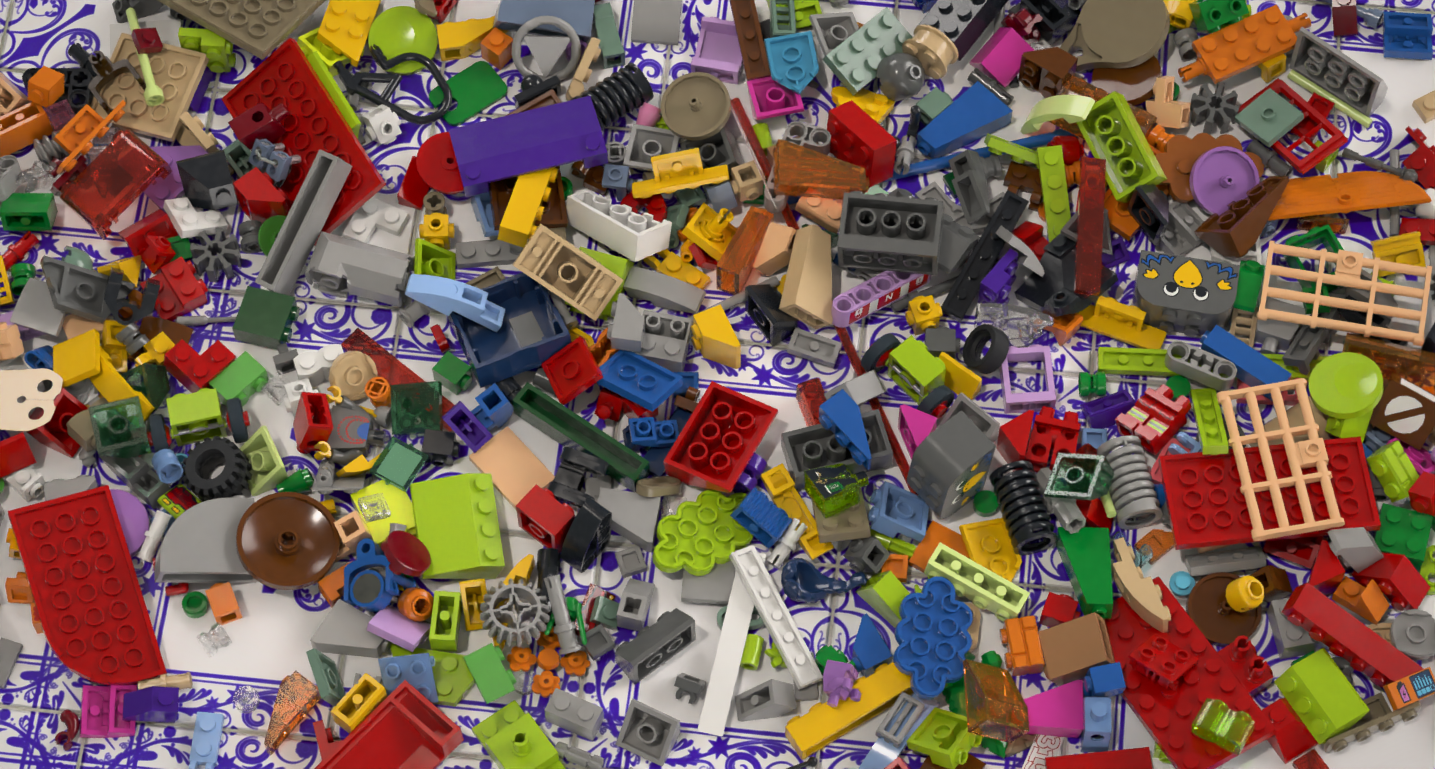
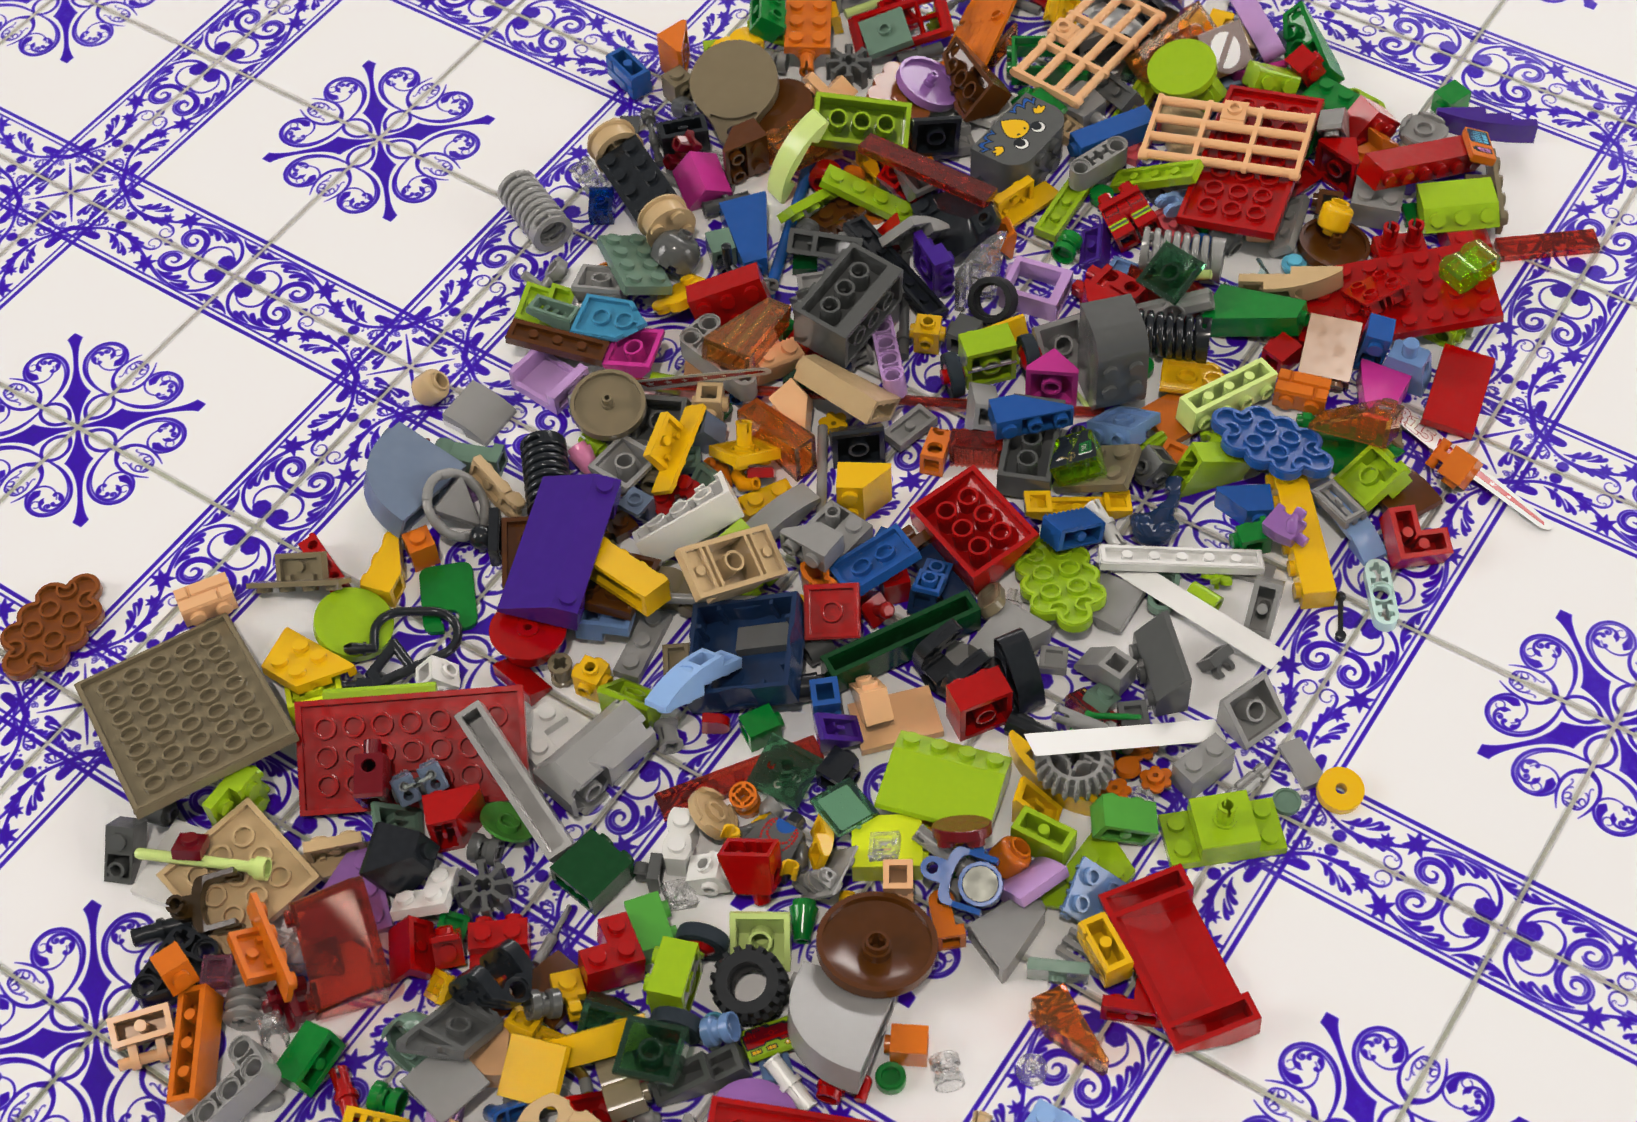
camera: 60 degrees left, 10 degrees down
clear orange tile [1134,529,1175,565] -> none
none -> light nougat slope [849,675,894,727]
none -> orange leg [919,427,953,477]
none -> white sticker [1024,719,1227,756]

